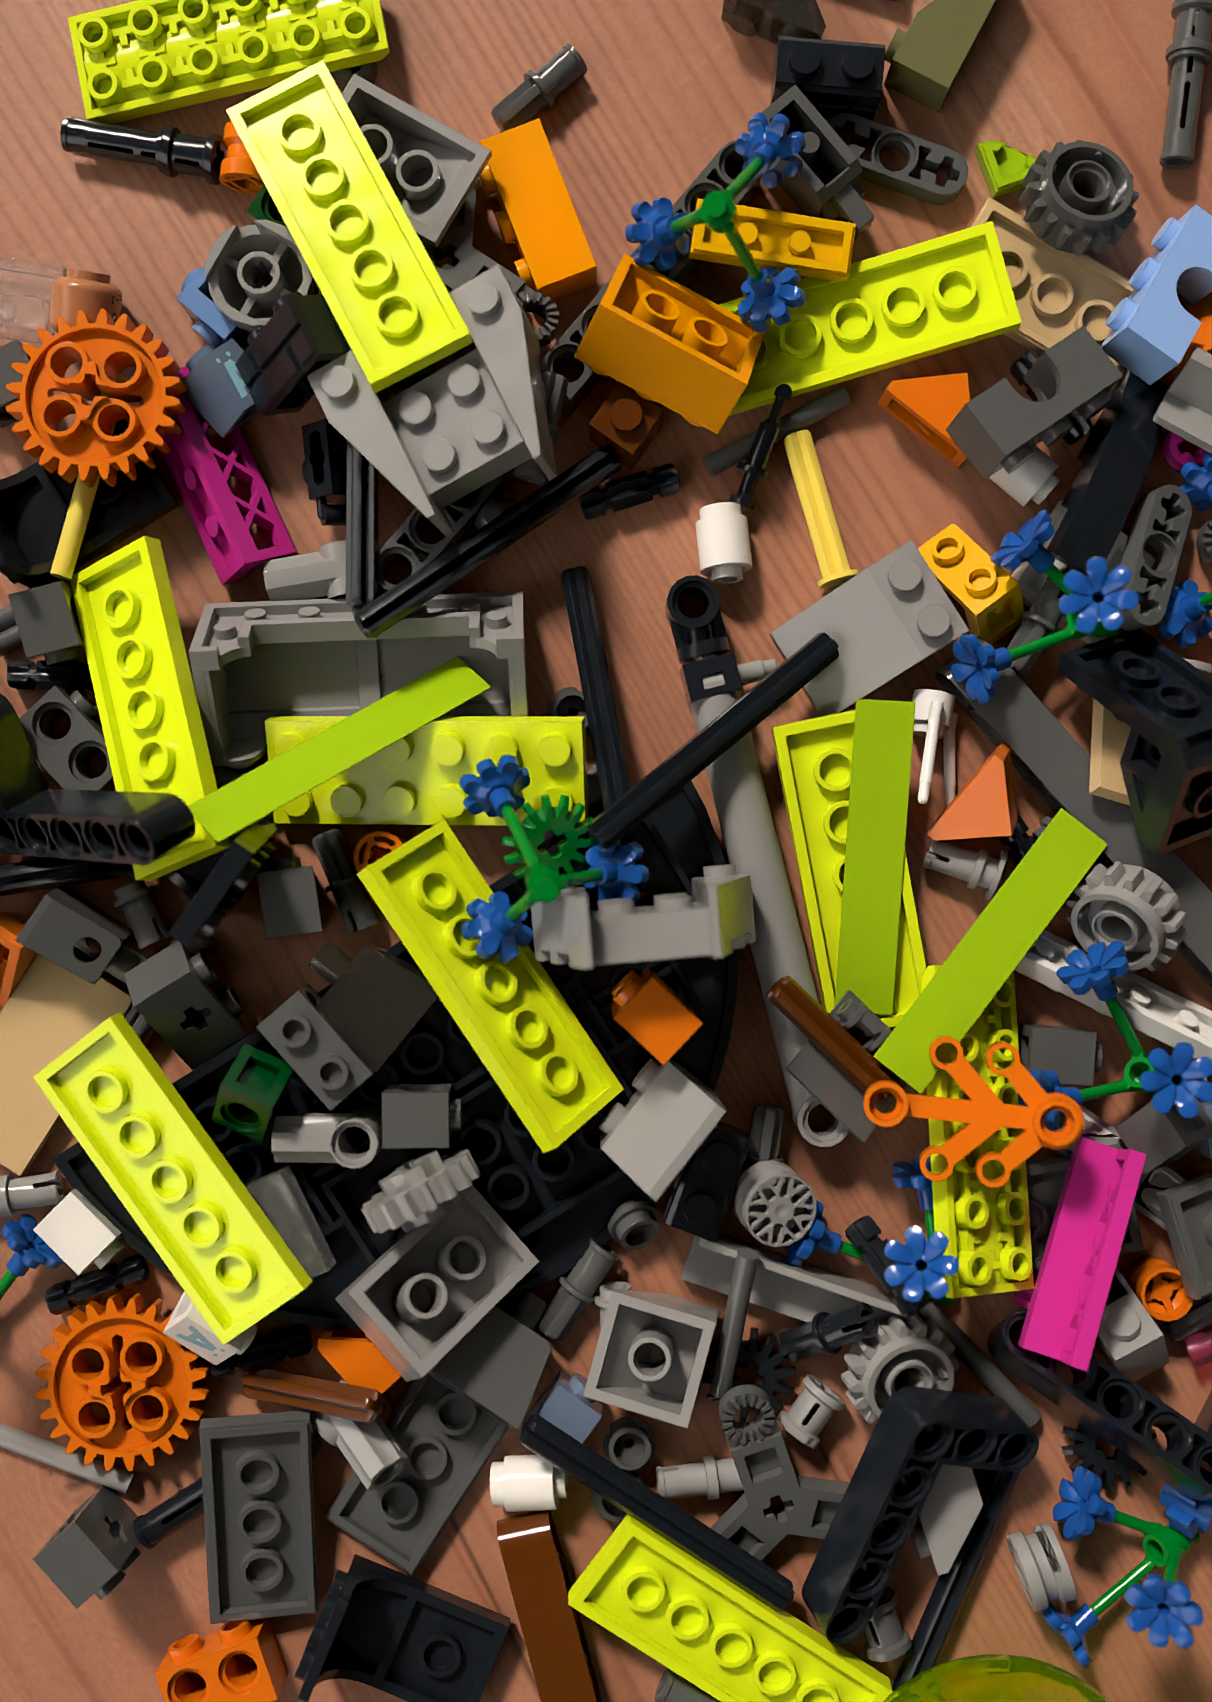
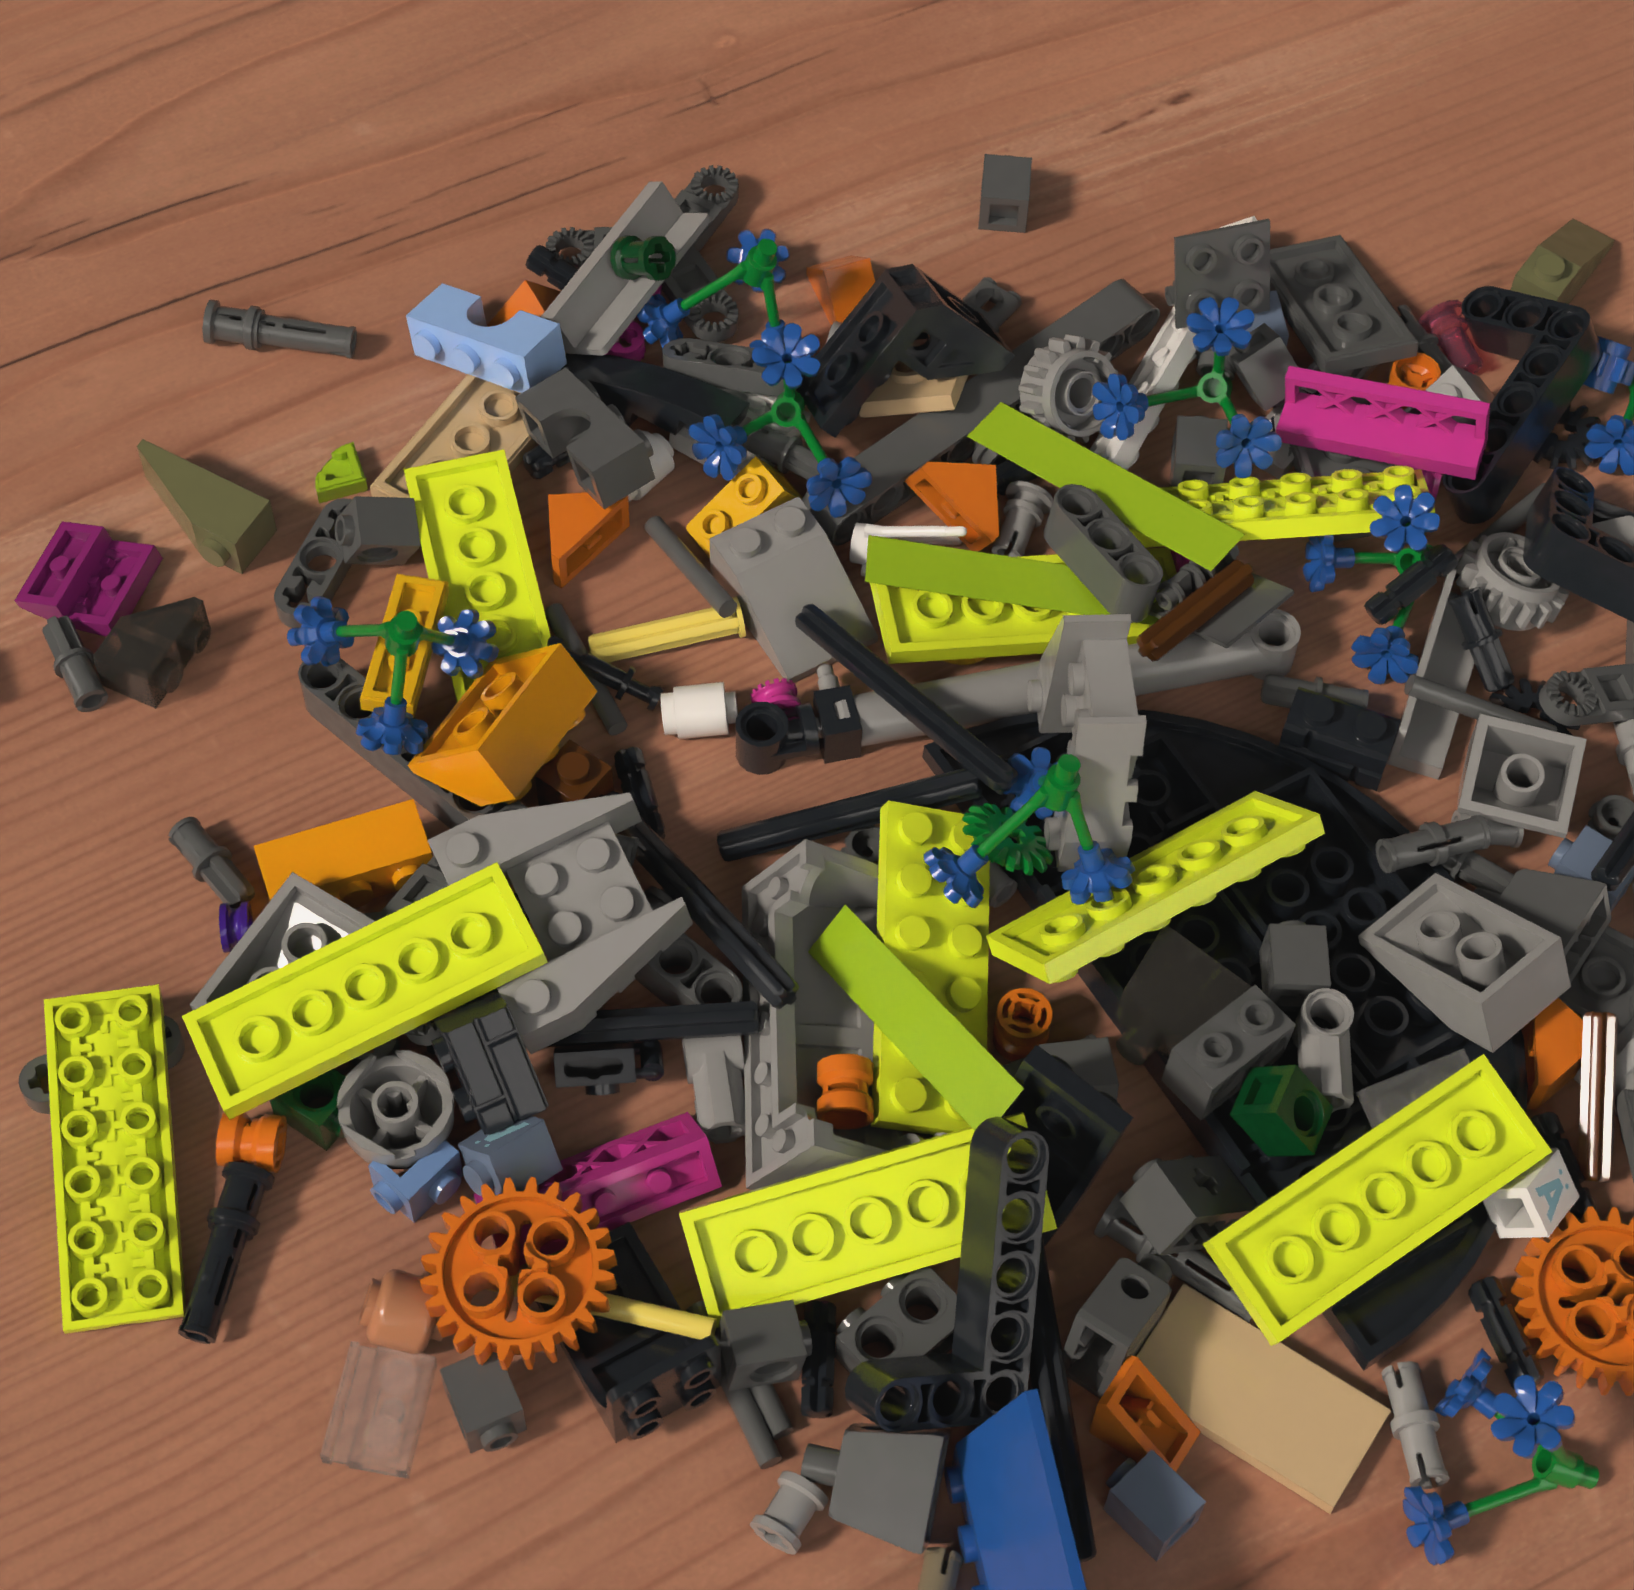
camera: 90 degrees left, 30 degrees down
white brick [33,1189,125,1275] -> none
light grey pin [113,880,171,949] -> none
light grey gear [361,1149,480,1234] -> none
light grey slope [598,1058,726,1201] -> none
dark grey plate [608,1200,660,1250] -> none
orange brick [611,967,703,1065] -> none
light grey wheel [732,1160,816,1247] -> none
dark grey hinge [761,85,875,241] -> none
black brick [770,36,886,120] -> none
light grey bush [777,1374,846,1449] -> none
orange plant [863,1035,1085,1188] -> none
dark grey gear [1019,140,1139,256] -> none
none -> dark purple bush [219,901,253,953]
none -> dark grey brick [335,496,421,565]
none -> dark grey bar [645,516,737,618]
none -> dark pink bush [751,678,801,709]
none -> orange wheel [817,1053,874,1130]
none -> dark grey beam [1044,484,1163,623]
none -> dark grey pin [1375,815,1491,873]

